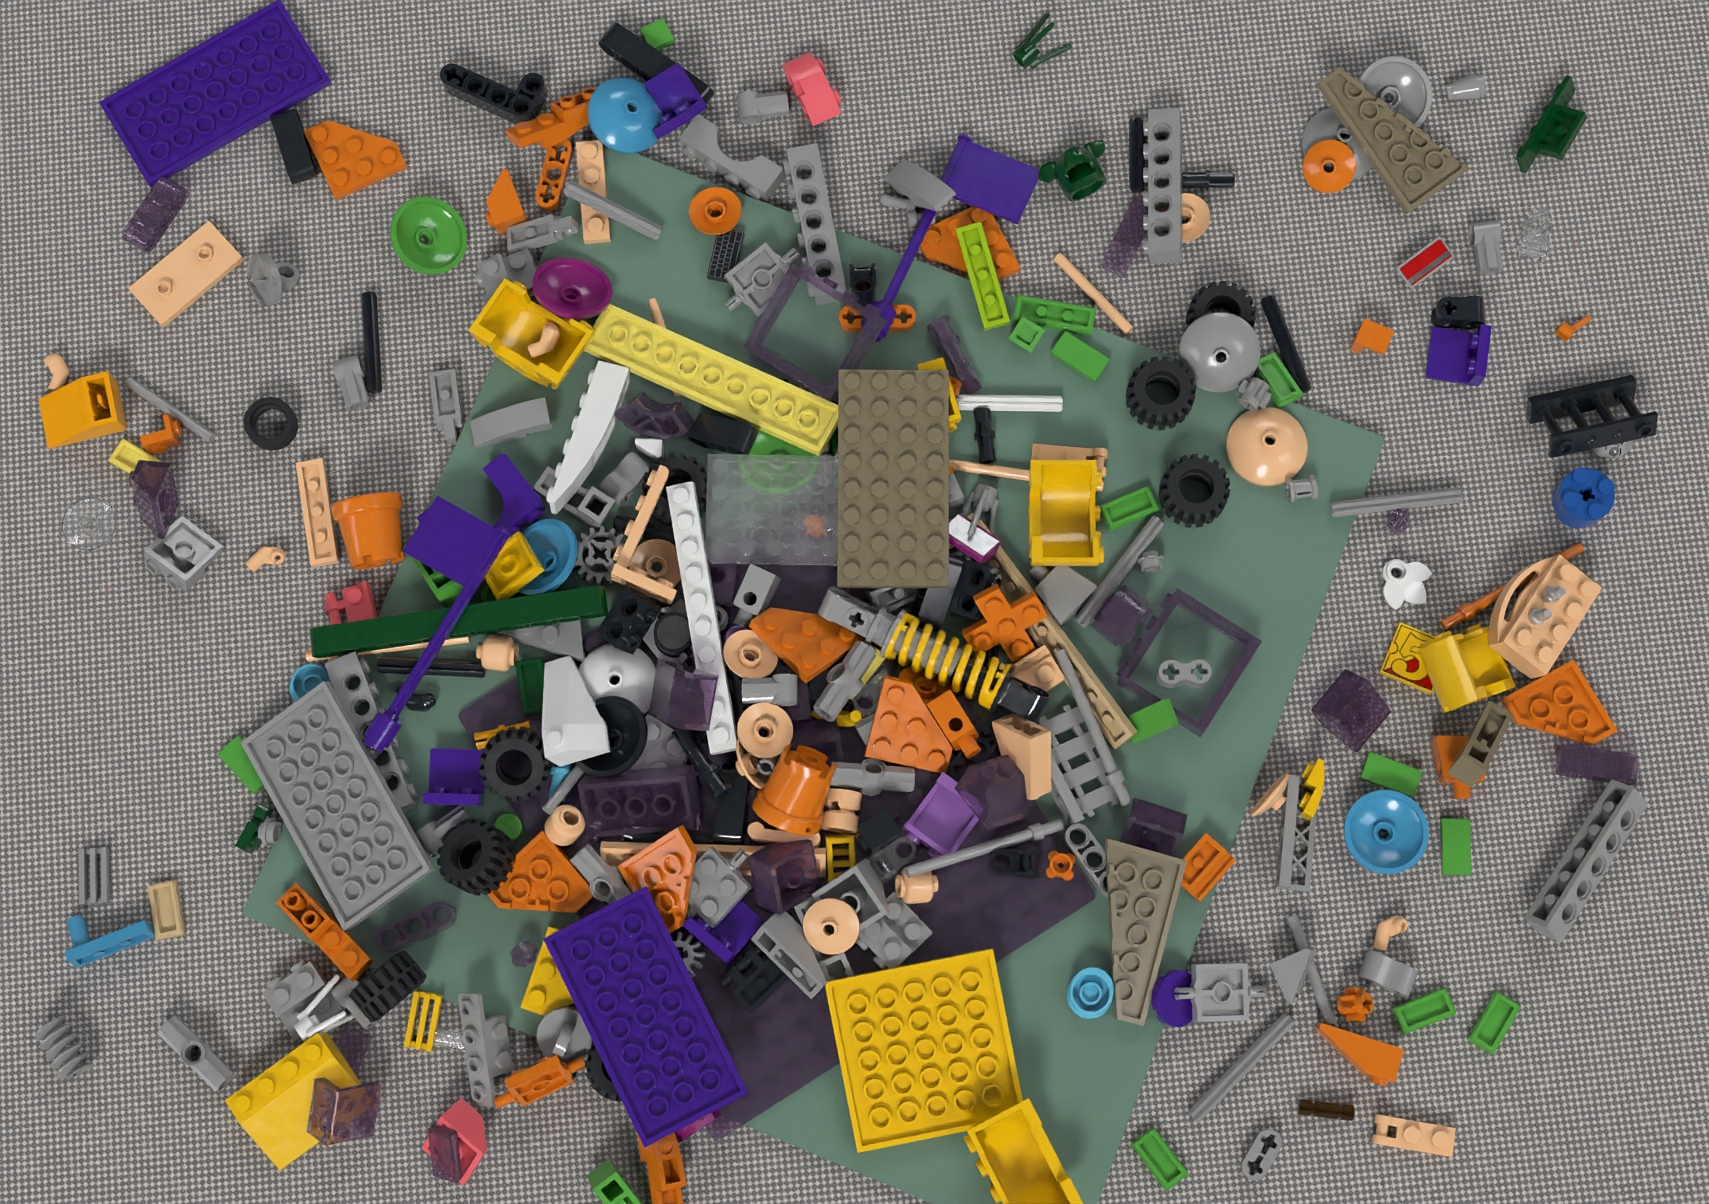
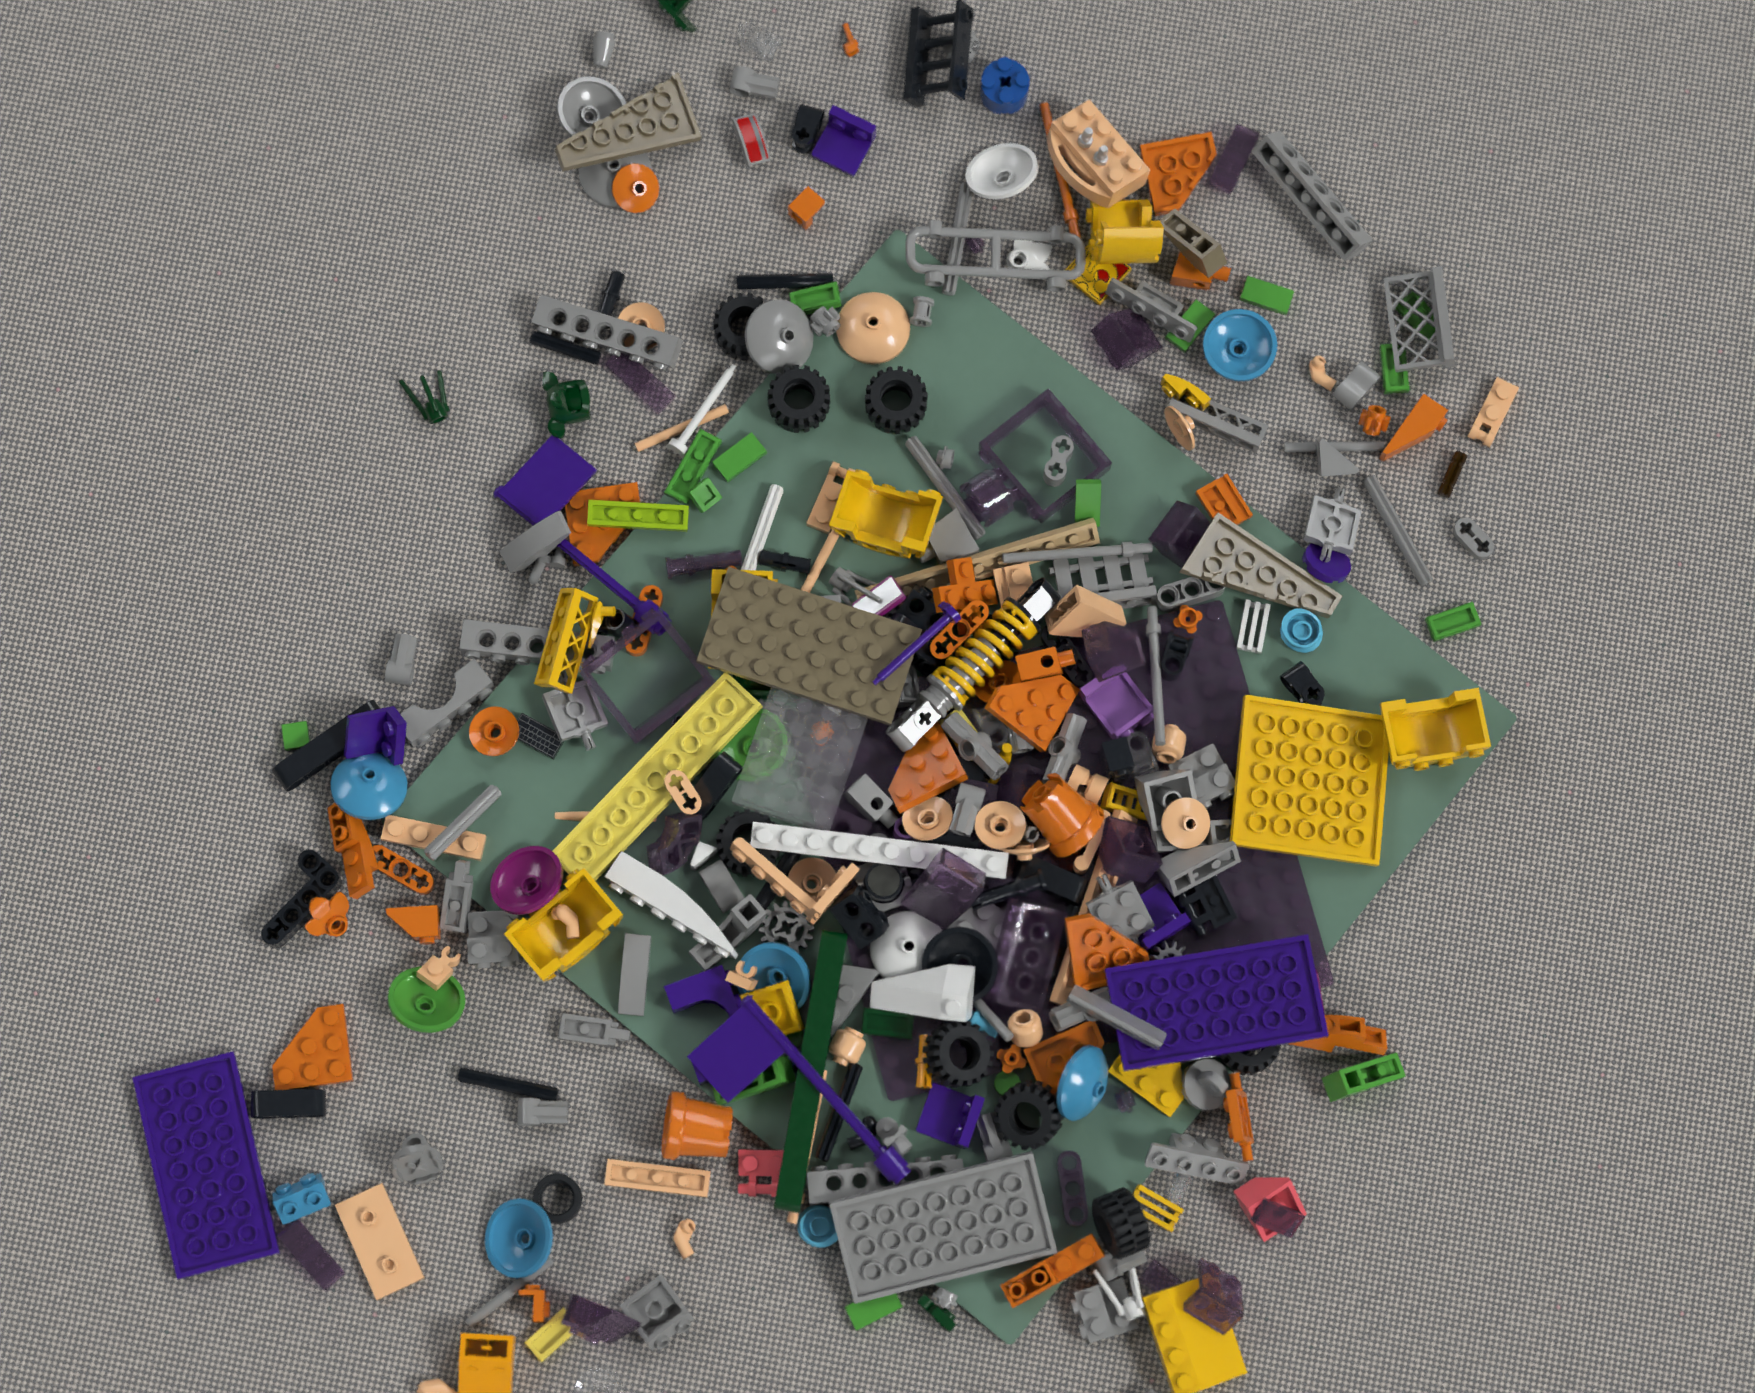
camera: 80 degrees left, 0 degrees up
coral brick [782,52,842,126] -> none
bright green tile [1100,485,1160,532] -> none
none -> dark azure bracket [272,1172,331,1224]
none -> orange plate [304,891,349,937]
none -> light nougat plate [416,946,461,991]
none -> dark azure dish [485,1199,553,1278]
none -> yellow fence [534,588,599,694]
none -> yellow bar [588,601,616,649]
none -> light nougat beam [664,770,701,814]
none -> white piece [666,364,736,459]
none -> light nougat tile [725,961,758,991]
none -> dark purple piece [872,601,961,685]
none -> light grey hips [876,1117,912,1157]
none -> light grey bar [905,220,1086,292]
none -> orange beam [930,600,989,660]
none -> white dish [966,143,1038,199]
none -> orange plate [997,1044,1026,1074]
none -> dark azure dish [1057,1045,1108,1121]
none -> light grey slope [1067,985,1167,1050]
none -> light grey bracket [1106,278,1197,342]
none -> white tile [1236,599,1271,654]
none -> black piece [1280,661,1325,706]
none -> light grey fence [1383,266,1455,372]

